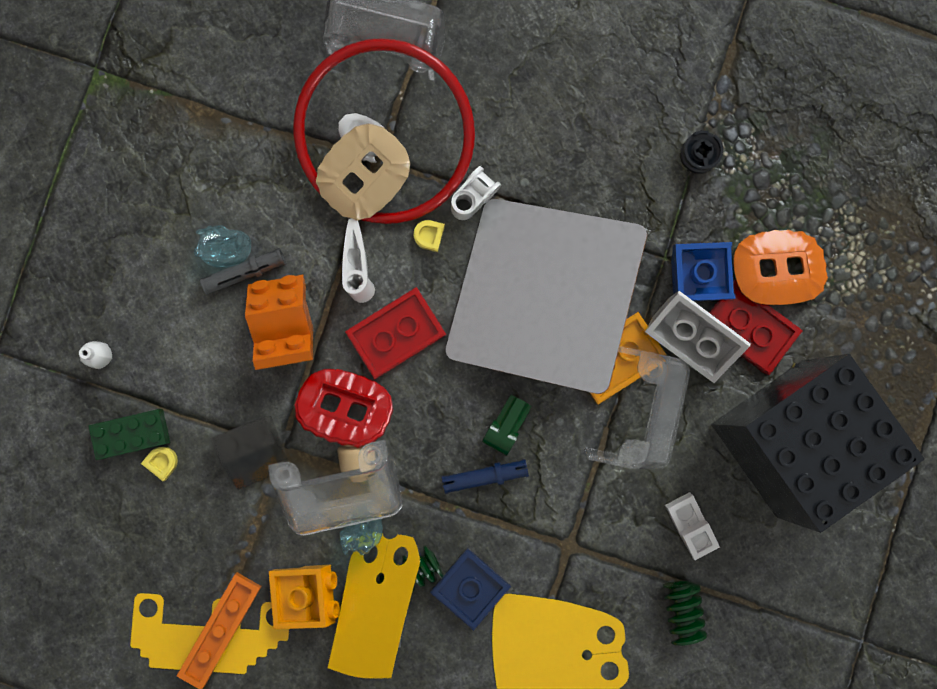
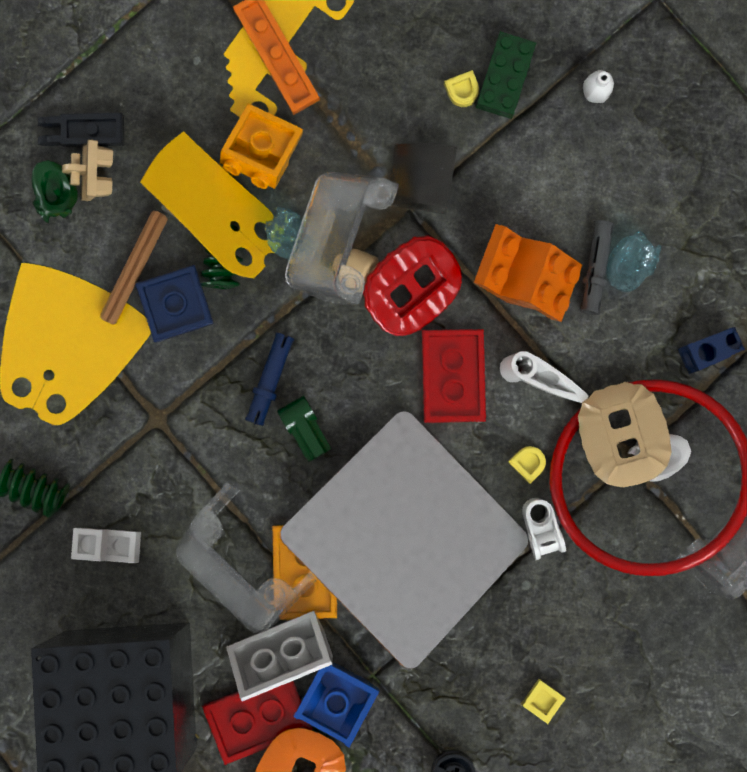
camera: 120 degrees right, 0 degrees up
none -> medium nougat axle [100,211,167,324]
none -> light yellow tile [521,679,566,724]
none -> dark blue leg [678,327,745,374]

